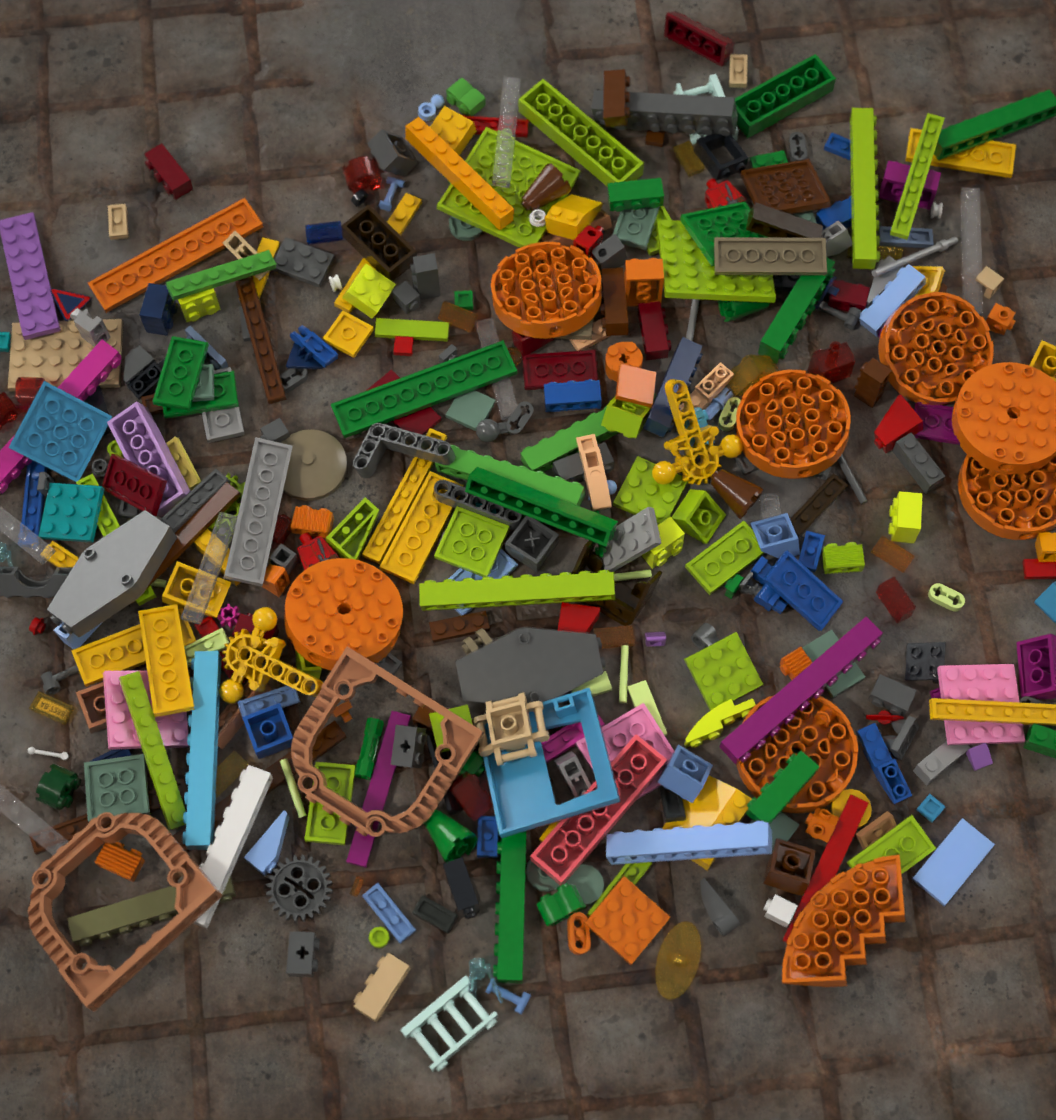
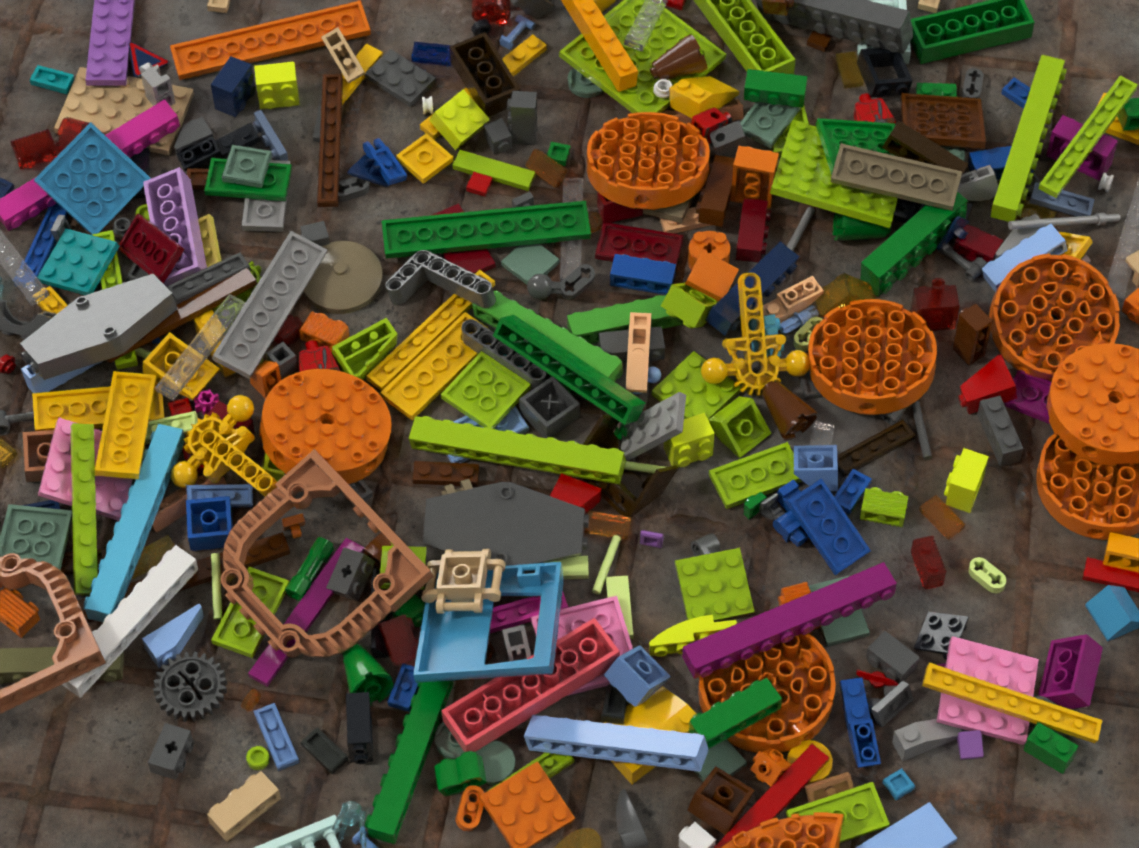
camera: 15 degrees right, 10 degrees down
green tile [152,336,209,411] -> none
bright green plate [166,250,276,301] -> none

